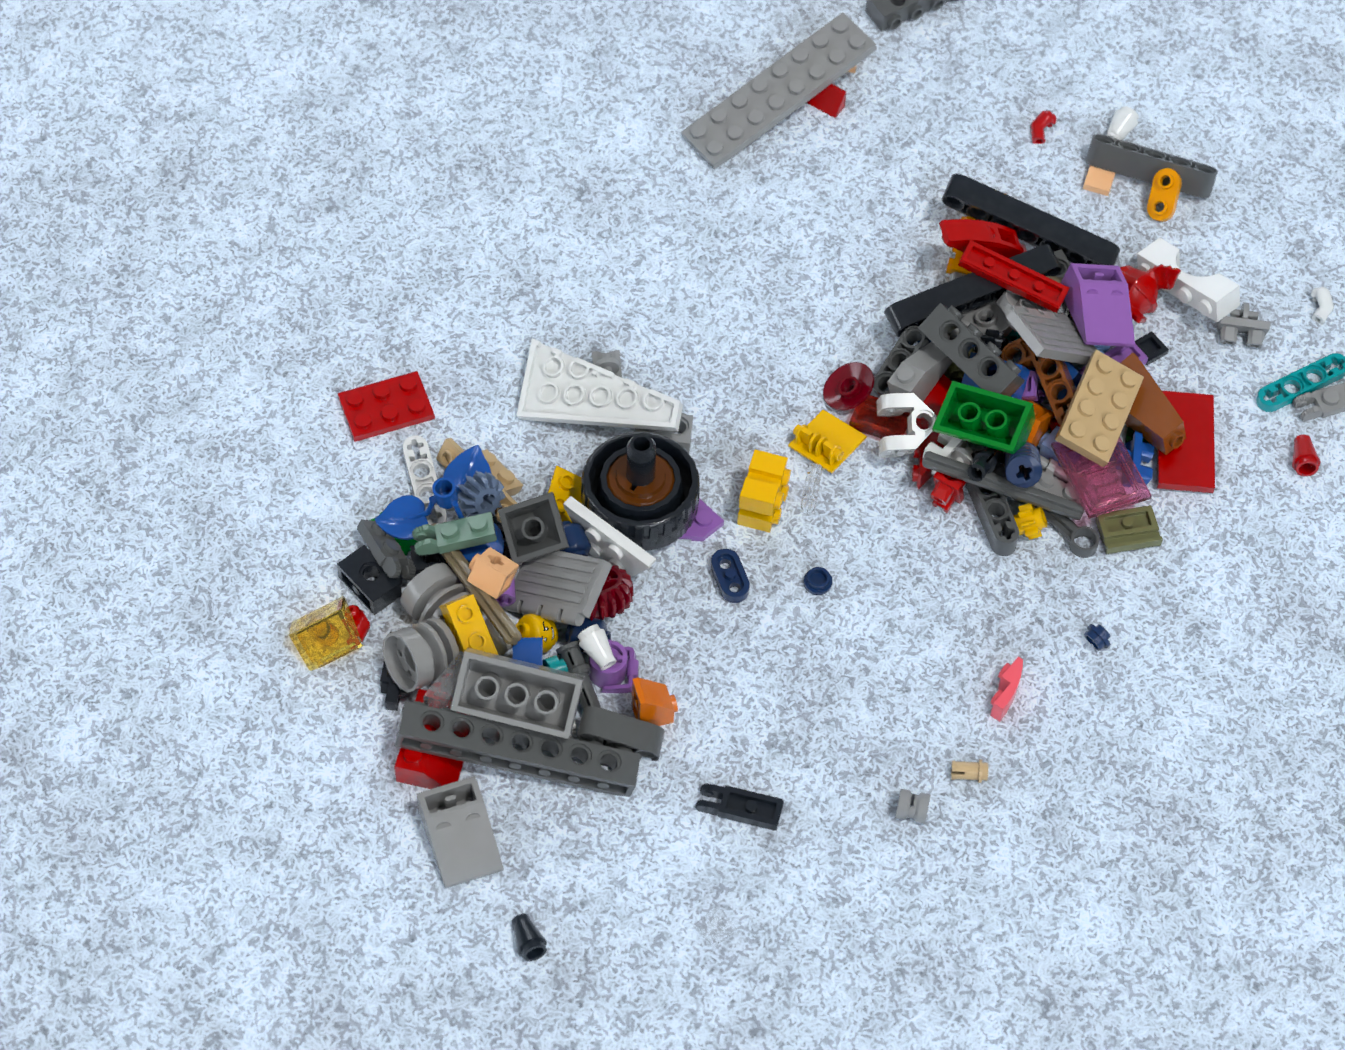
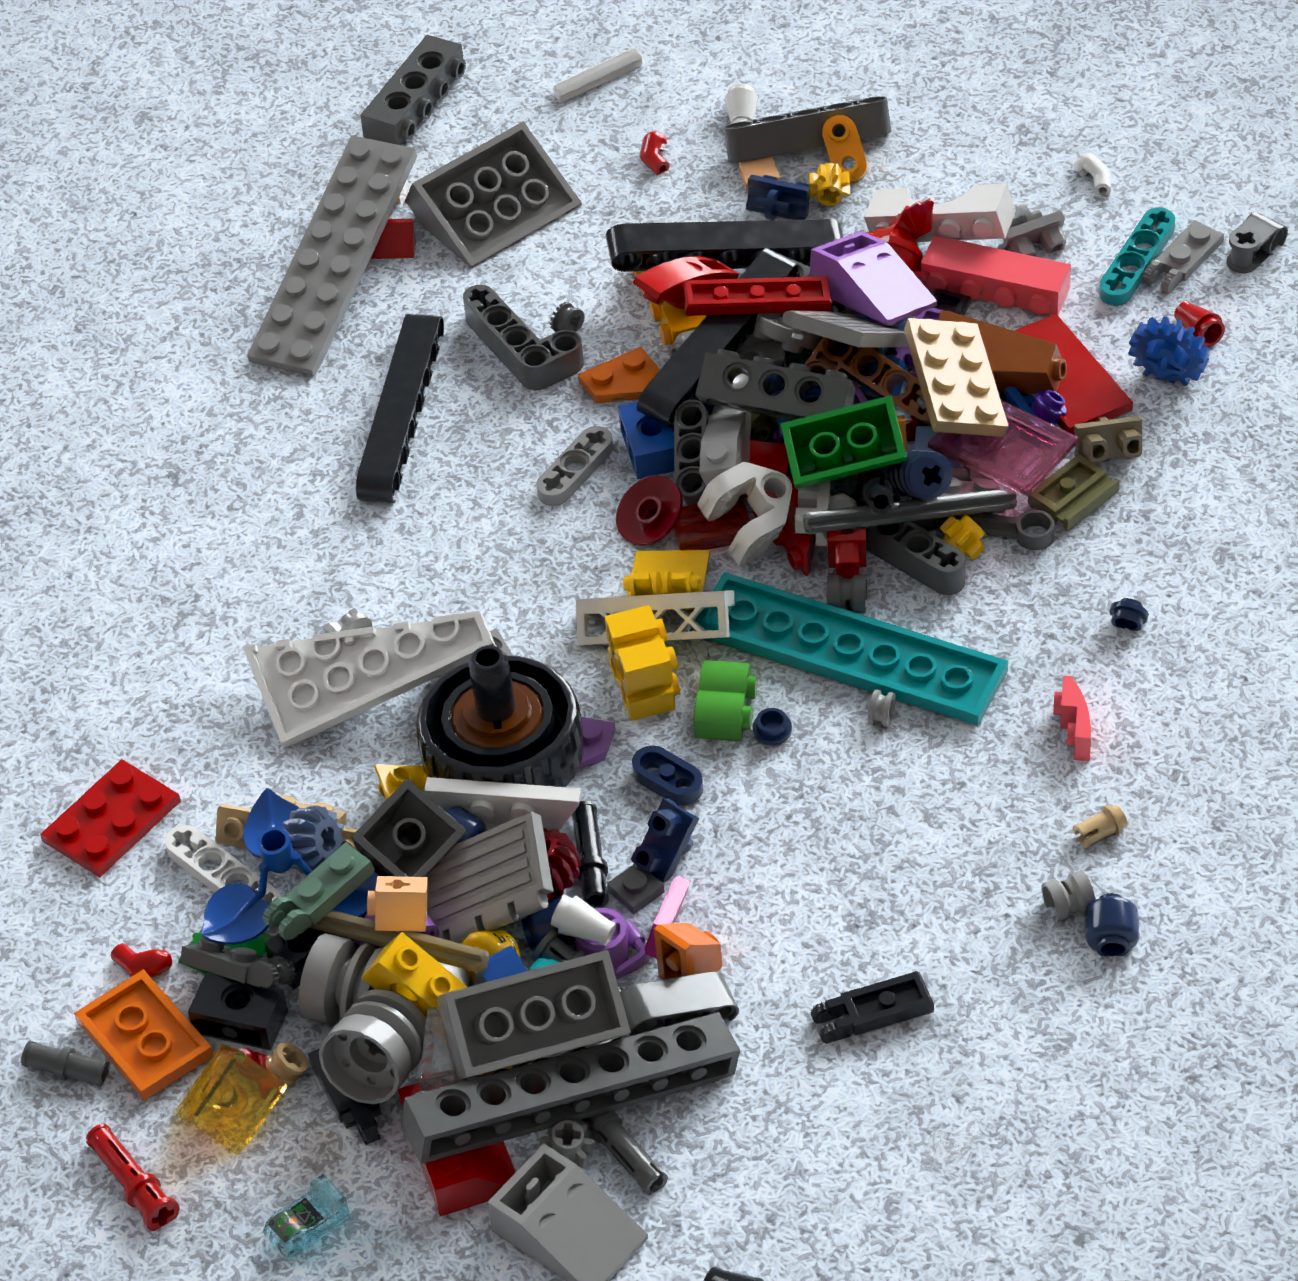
camera: 25 degrees left, 10 degrees down
none -> dark grey pin [21,1040,110,1087]
none -> orange plate [74,969,214,1101]
none -> red pin [86,1124,180,1231]
none -> red arm [110,943,172,977]
none -> clear light blue leg [263,1173,351,1260]
none -> tan bush [265,1042,309,1085]
none -> black beam [356,314,444,503]
none -> light grey slope [405,121,582,268]
none -> dark grey beam [463,285,584,391]
none -> light grey beam [536,426,613,506]
none -> light grey gear [540,1120,594,1168]
none -> dark grey bush [550,302,585,332]
none -> white axle [553,48,643,102]
none -> black pin [572,801,609,908]
none -> white fence [576,590,735,645]
none -> orange wing [578,346,660,403]
none -> dark grey pin [582,1111,668,1195]
none -> dark grey plate [607,864,665,915]
none -> blue brick [618,402,674,480]
none -> dark blue hips [631,798,700,882]
none -> tile [644,875,691,959]
none -> teal plate [692,572,1008,726]
none -> bright green brick [693,660,758,741]
none -> dark blue hips [746,175,810,220]
none -> yellow gear [809,163,850,206]
none -> dark grey wheel [827,573,867,613]
none -> light grey bush [868,690,896,728]
none -> coral brick [921,235,1071,315]
none -> dark purple plate [1031,390,1067,423]
none -> dark tan hips [1074,416,1142,463]
none -> dark blue head [1084,893,1140,956]
none -> blue gear [1128,316,1210,386]

